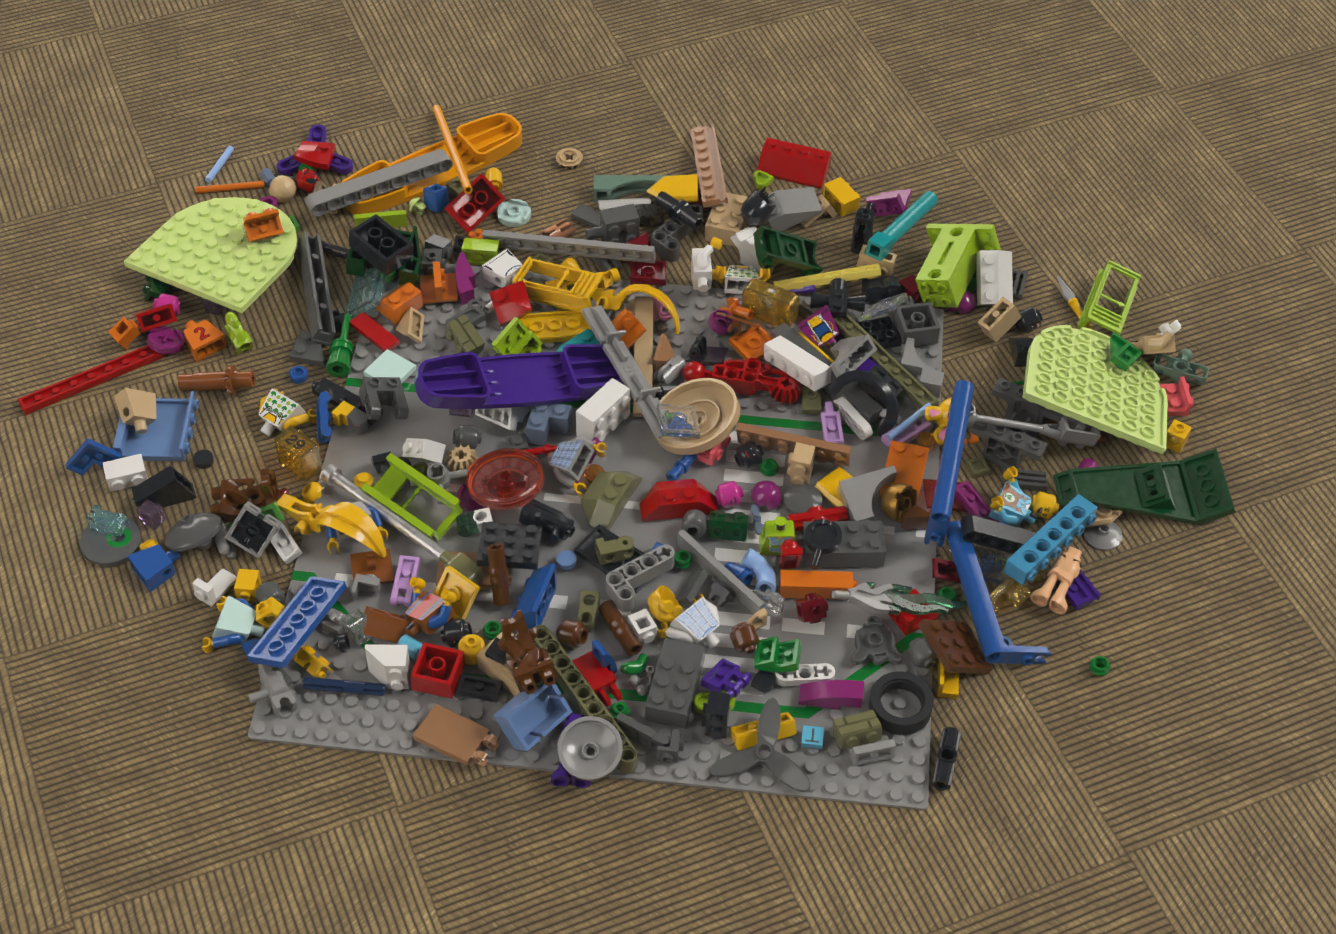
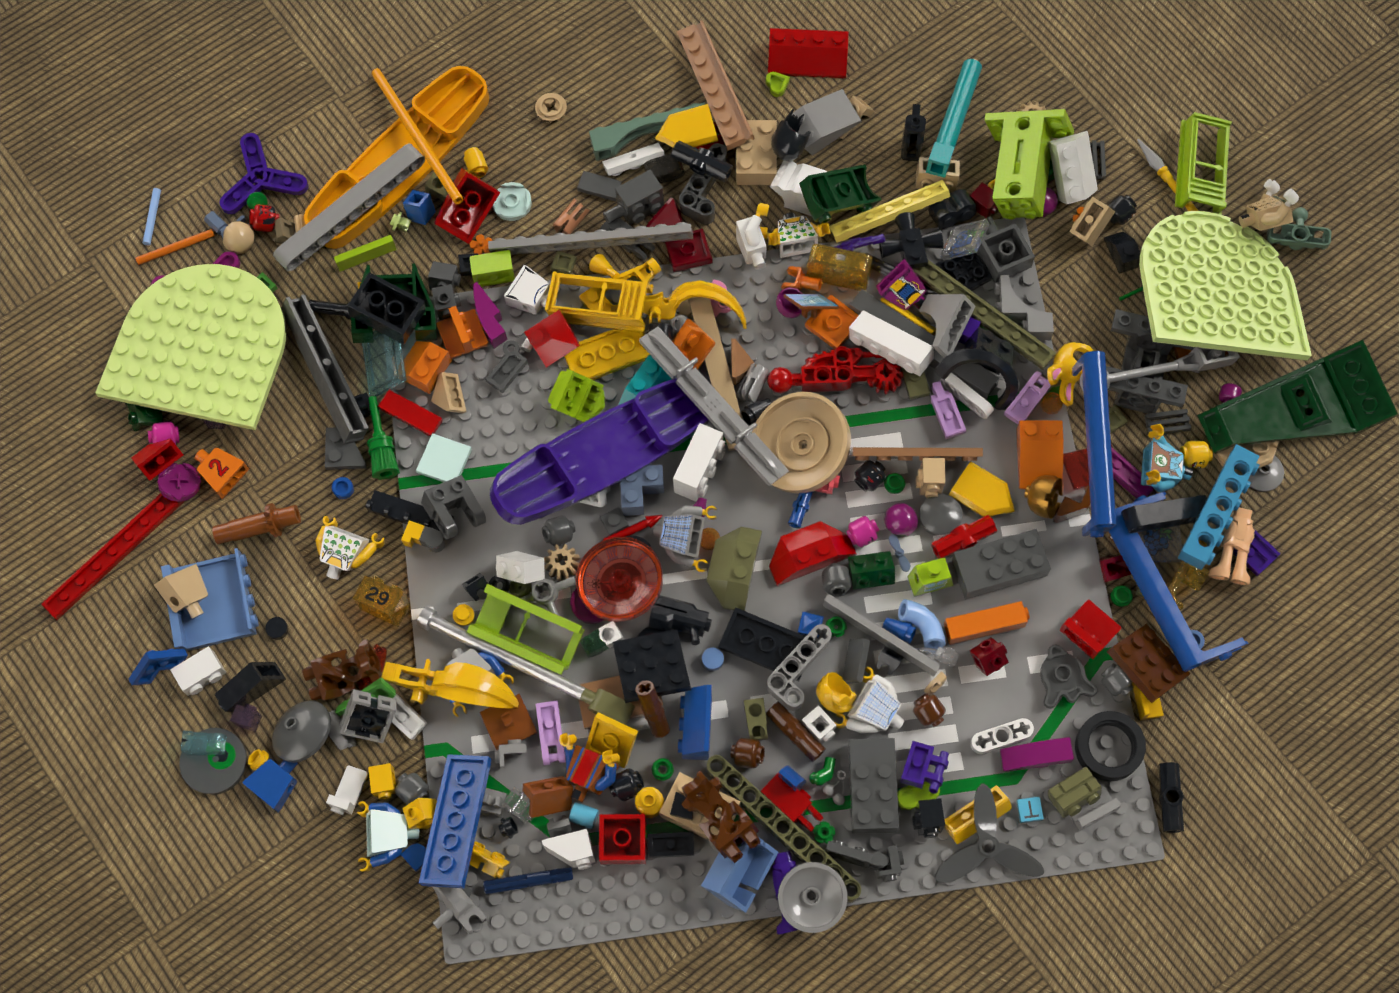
camera: 10 degrees left, 20 degrees up
orange brick [108,316,141,350] -> none
lime animal [224,312,253,355] -> none
orange bracket [242,208,284,243] -> none
red plate [294,141,336,170] -> none
yellow plate [302,482,323,504] -> none
blue plate [316,391,332,444] -> none
medium nougat tile [413,704,500,768] -> none
olive brick [445,314,485,354] -> none
olive leg [595,536,634,565] -> none
clear tile [656,403,701,438] -> none
black hinge [685,336,729,366] -> none
black tile [751,670,775,692] -> none
green slope [754,636,802,672] -> none
red tile [779,539,803,569] -> none
black piece [805,519,842,570] -> none
yellow brick [823,177,860,217] -> none
piece [832,582,967,615] -> none
light grey arch [838,465,897,521] -> none
magenta bracket [866,189,912,217] -> none
light blue bar [886,403,932,441] -> none
green plate [1089,656,1110,676] -> none
green wing [1110,332,1143,371] -> none
coral bracket [1160,376,1194,417] -> none
yellow brick [1166,419,1192,454] -> none

